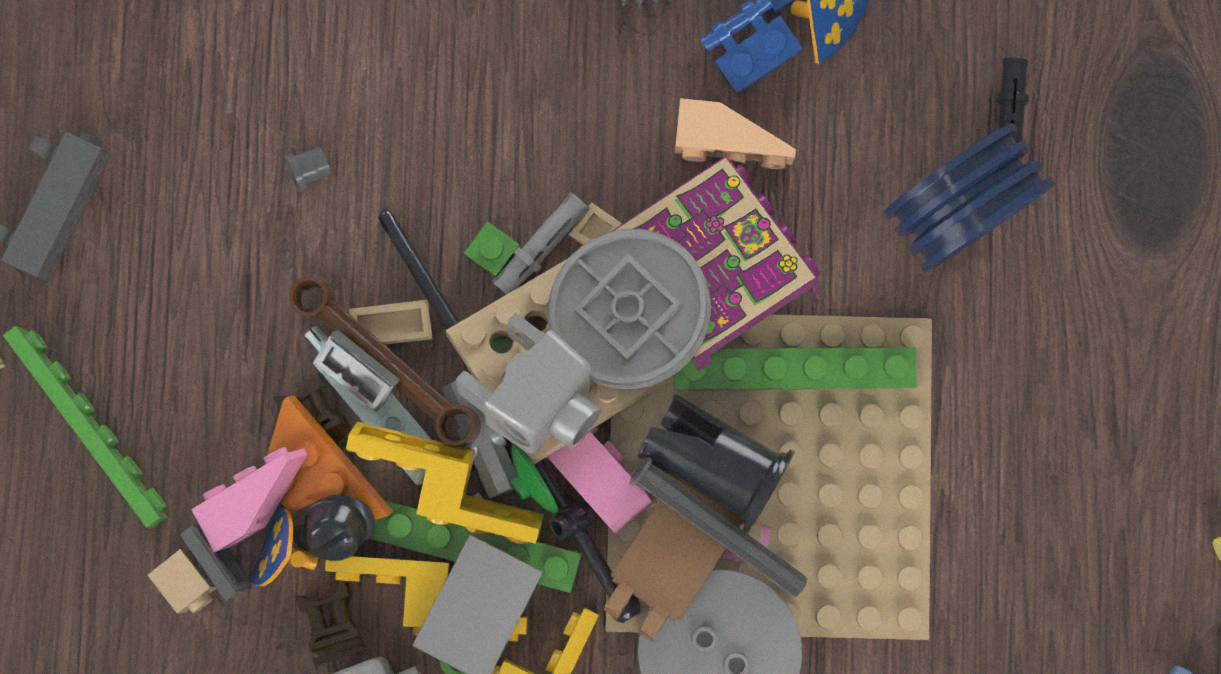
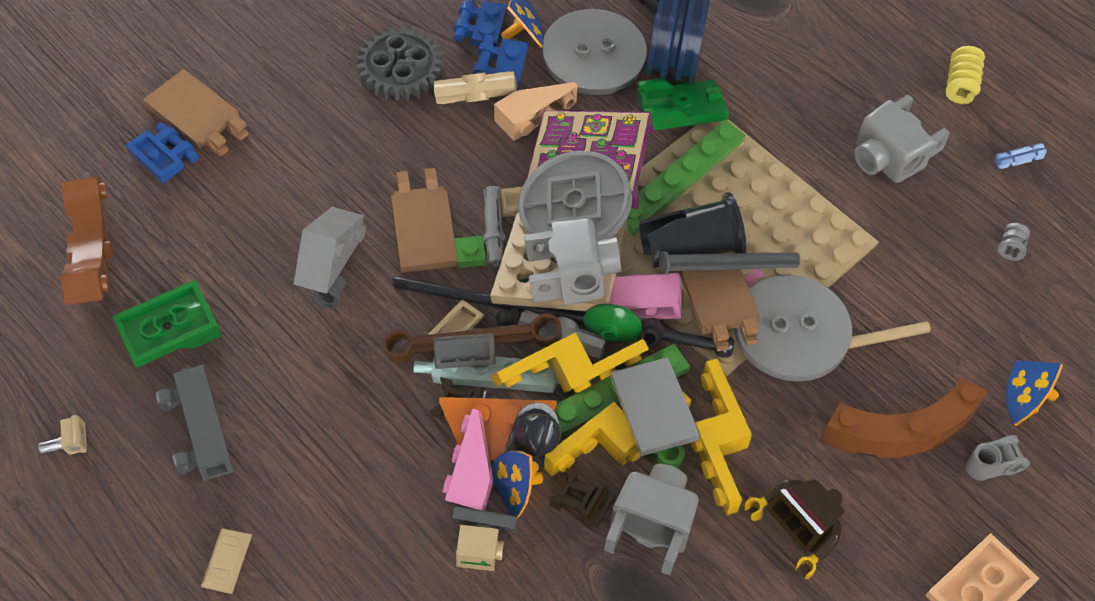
camera: 50 degrees left, 25 degrees down
bright green plate [3,326,168,528] -> none
none -> green piece [112,280,222,368]
none -> light grey wedge [294,207,366,294]
none -> medium nougat tile [391,168,458,273]
none -> tan piece [434,71,517,104]
none -> black piece [496,308,520,327]
none -> light grey plate [542,9,647,95]
none -> green piece [637,78,729,131]
none -> light grey piece [854,95,950,183]

